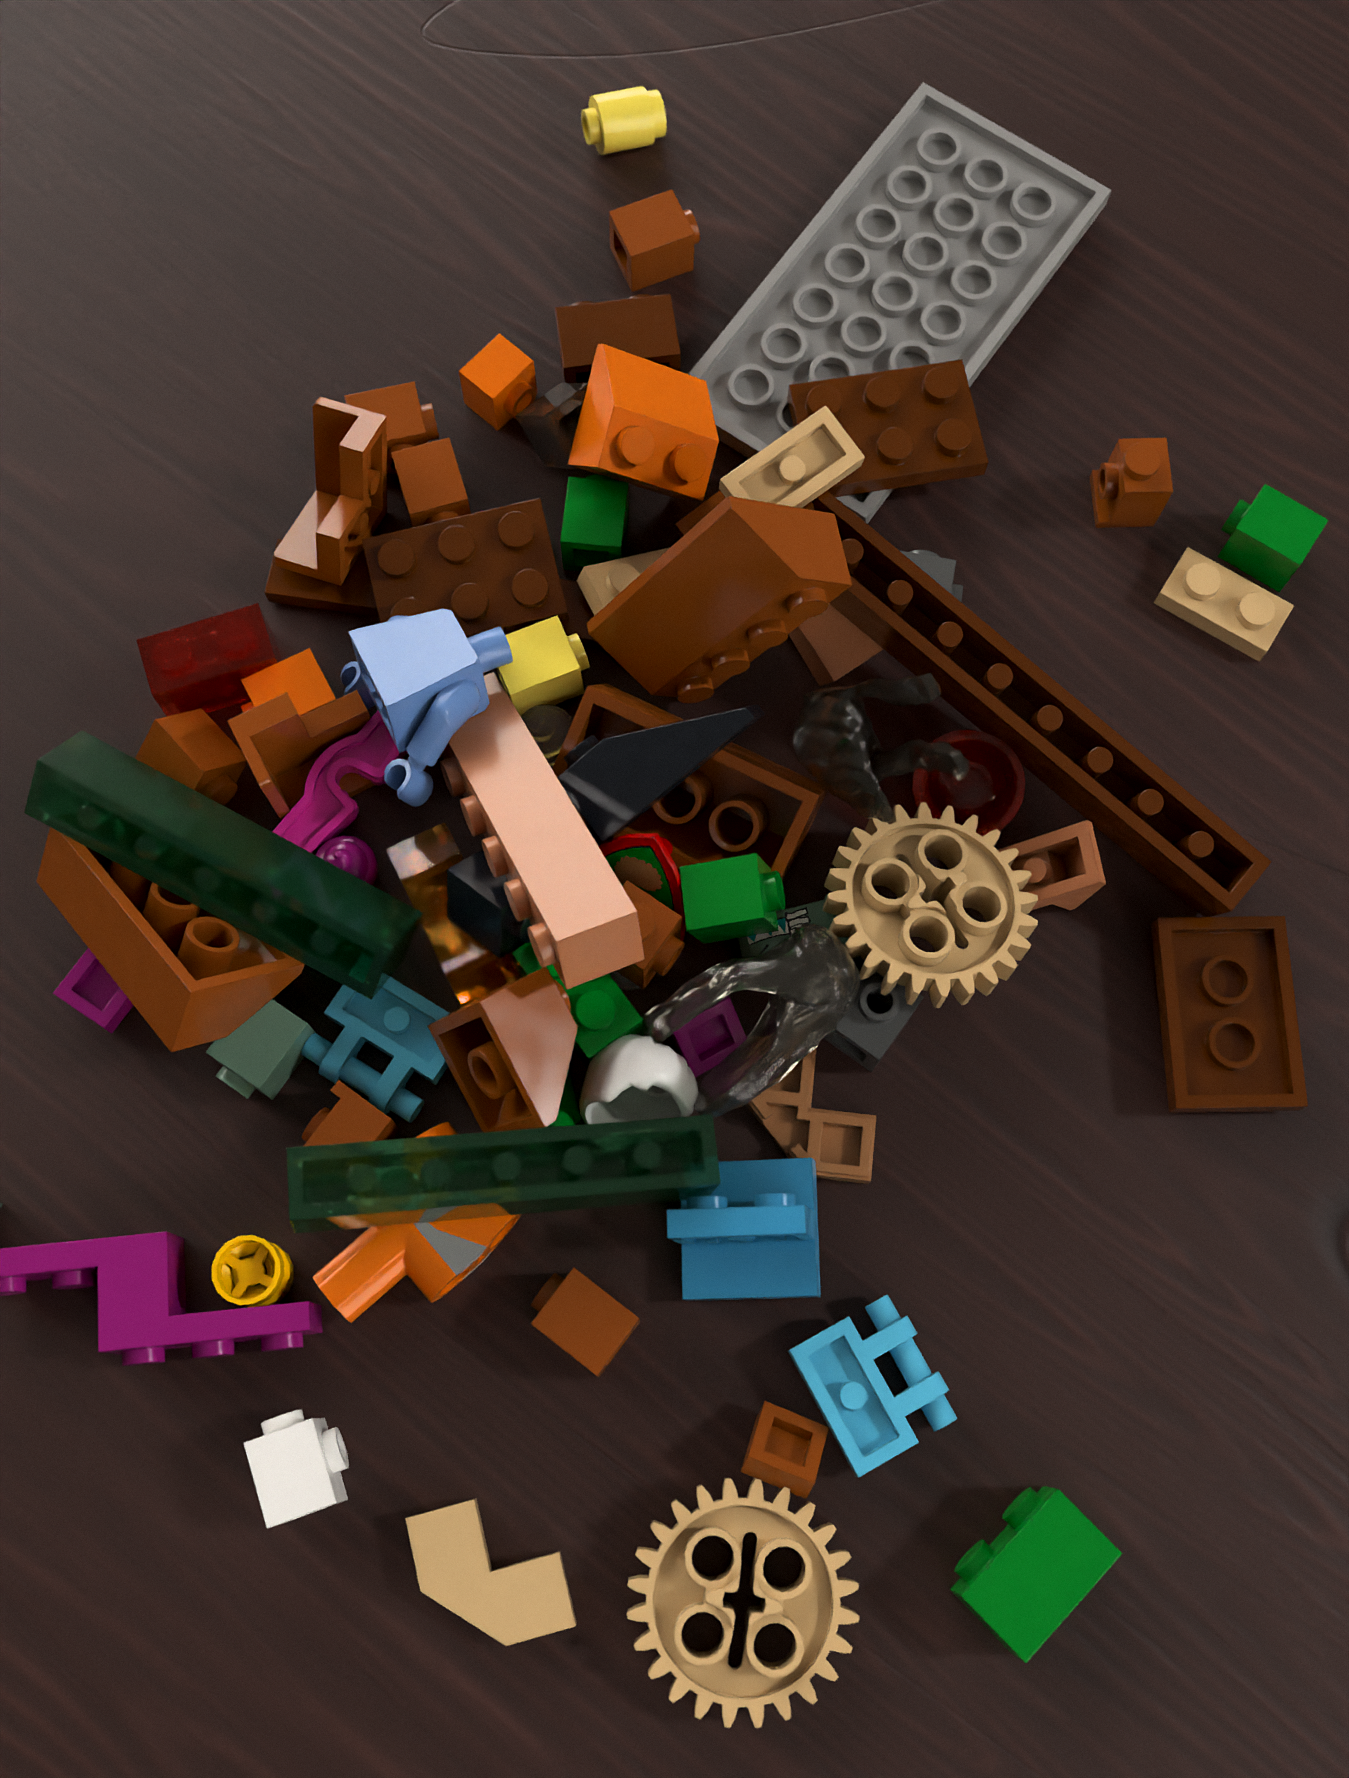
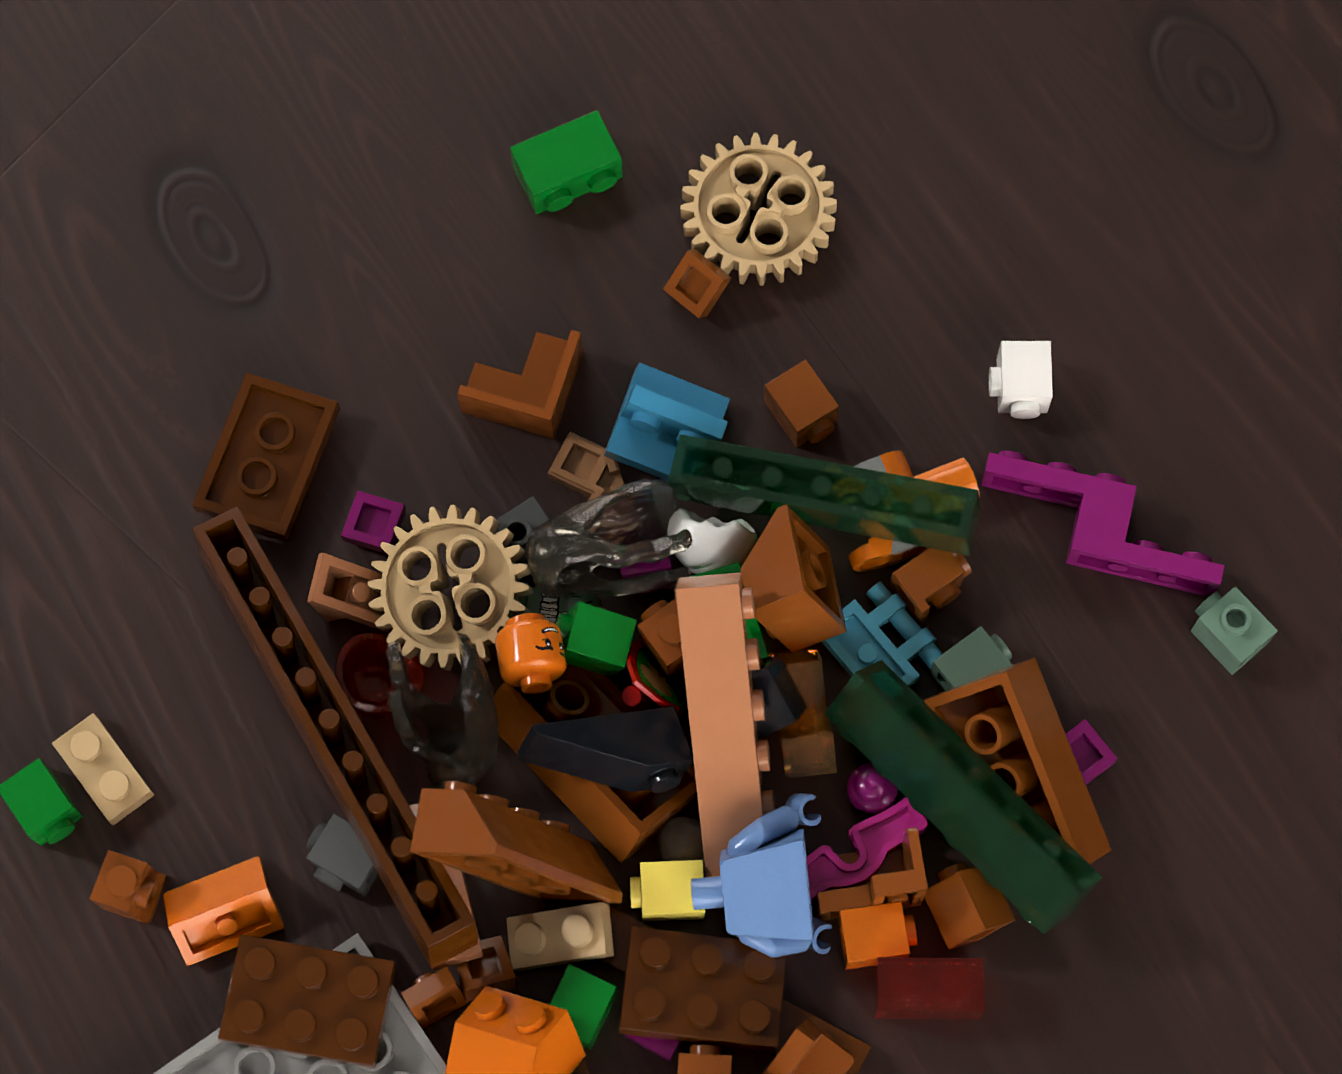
camera: 155 degrees left, 0 degrees up
yellow wheel [212,1235,294,1308] -> none
tan tile [405,1498,577,1646] -> none
tan plate [719,405,865,508] -> none
medium azure plate [788,1294,957,1477] -> none
none -> orange panel [163,857,285,966]
none -> magenta plate [341,490,406,555]
none -> dark orange panel [457,330,584,439]
none -> orange head [495,613,567,694]

